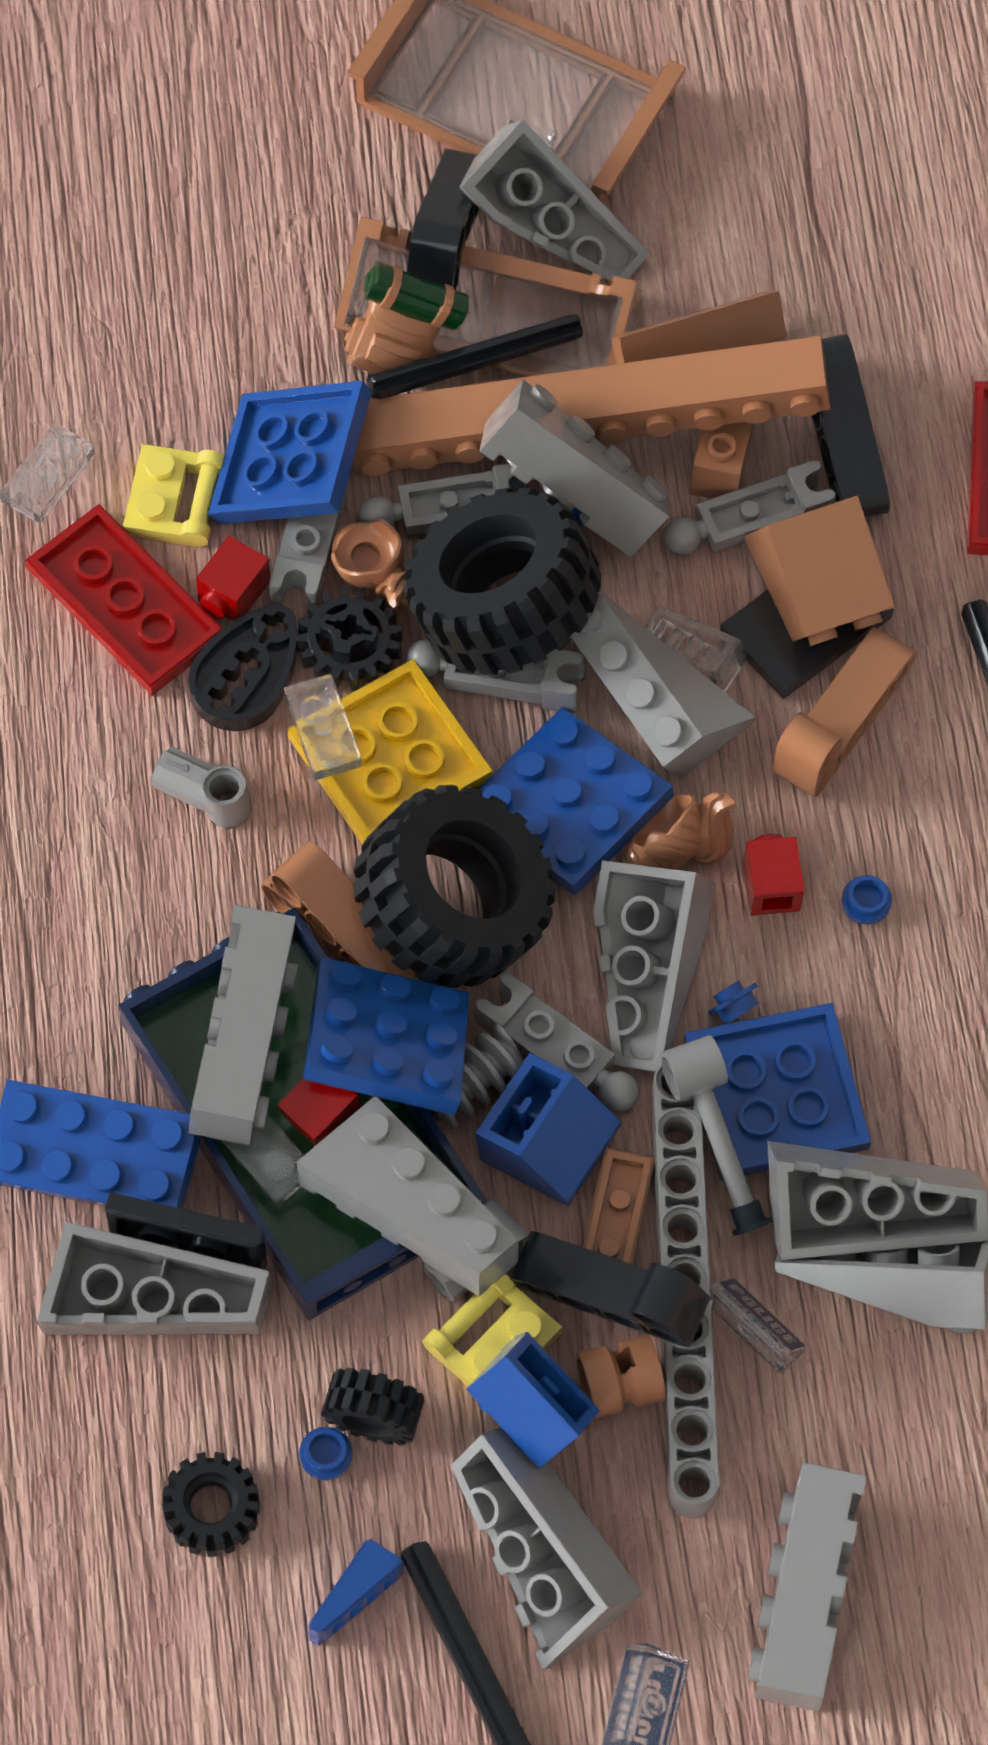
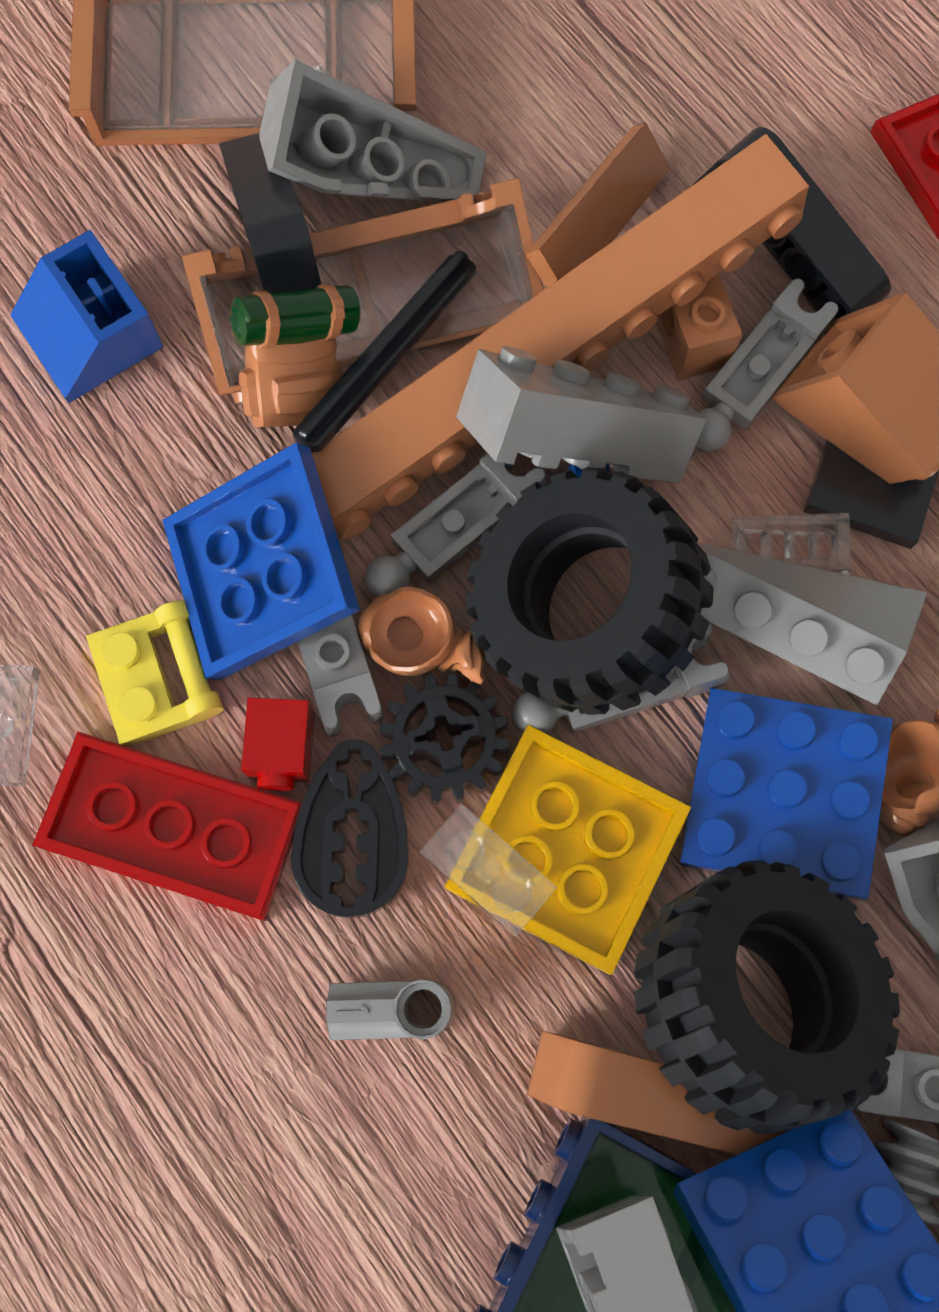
camera: 30 degrees left, 10 degrees up
none -> blue slope [10,229,164,404]

